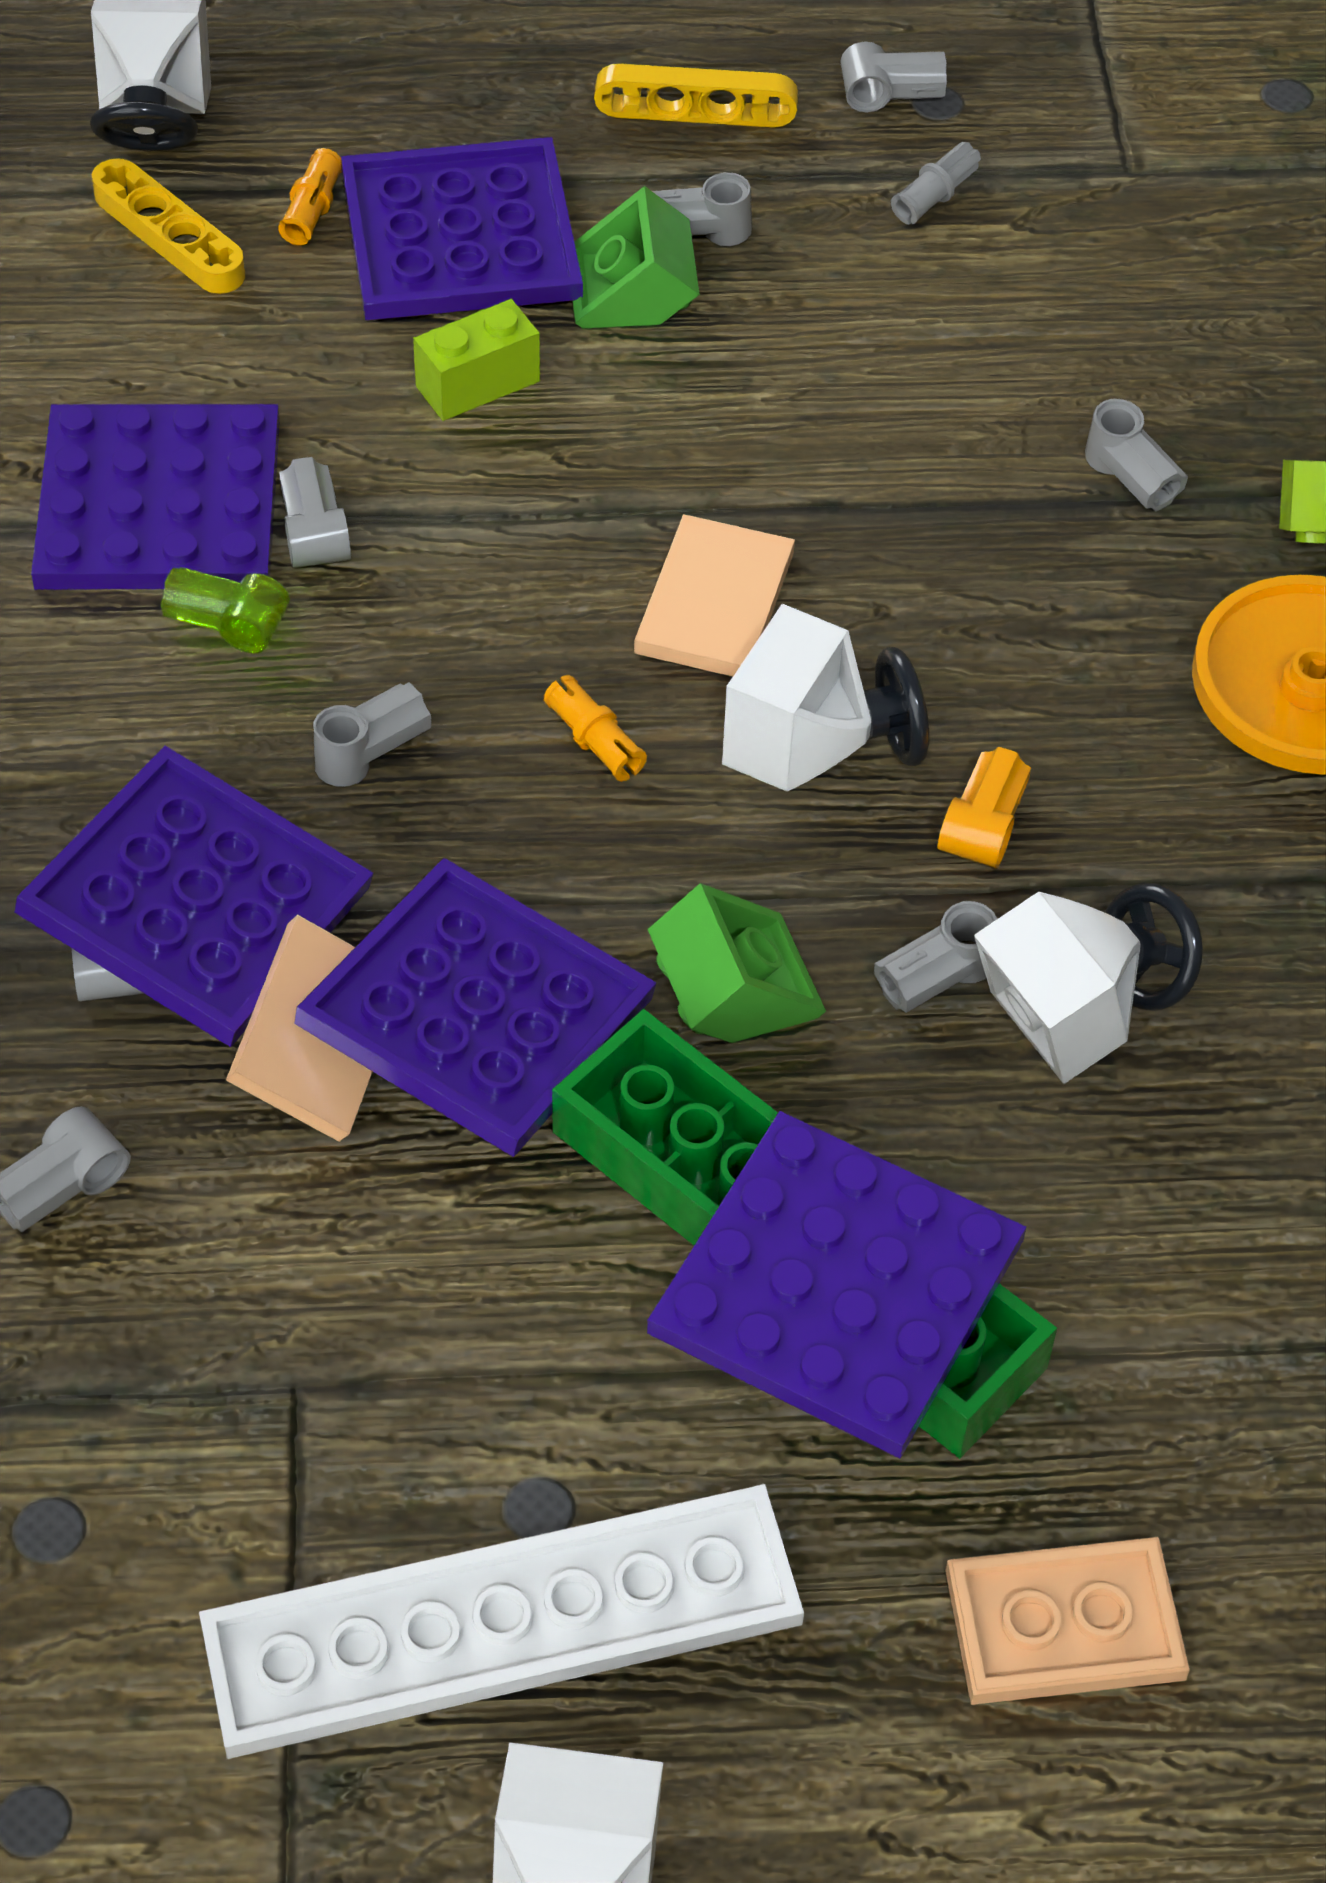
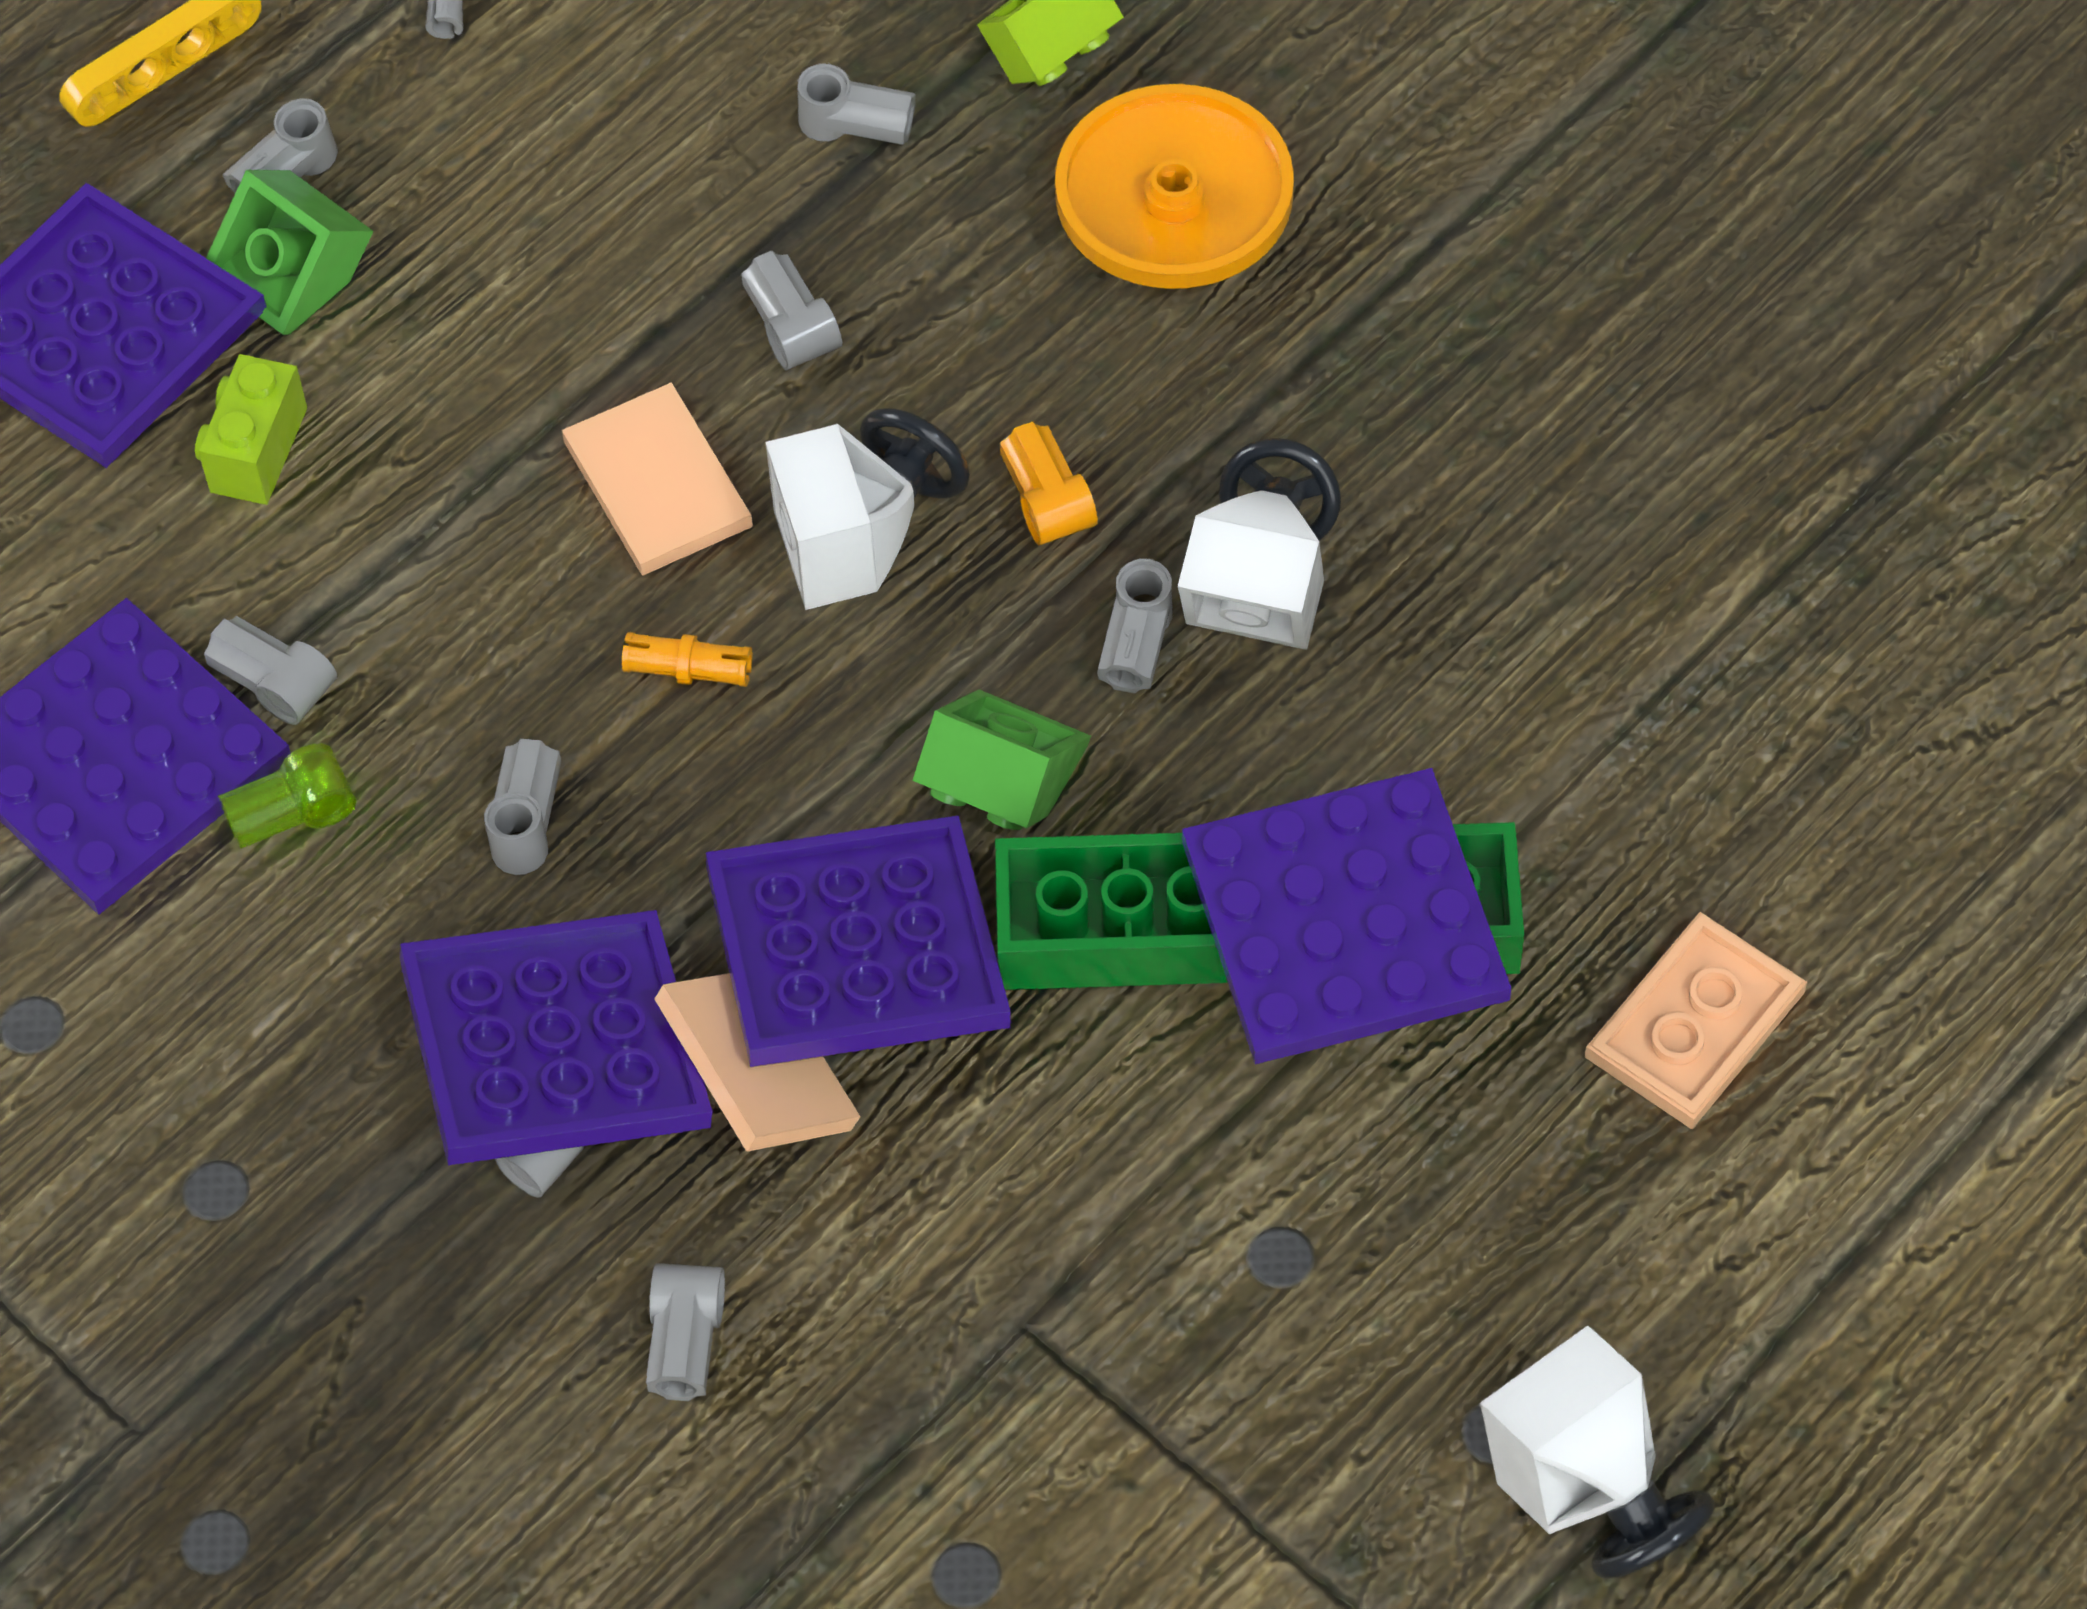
camera: 40 degrees left, 5 degrees up
white plate [199,1484,804,1759] -> none
none -> light grey piece [741,251,842,370]

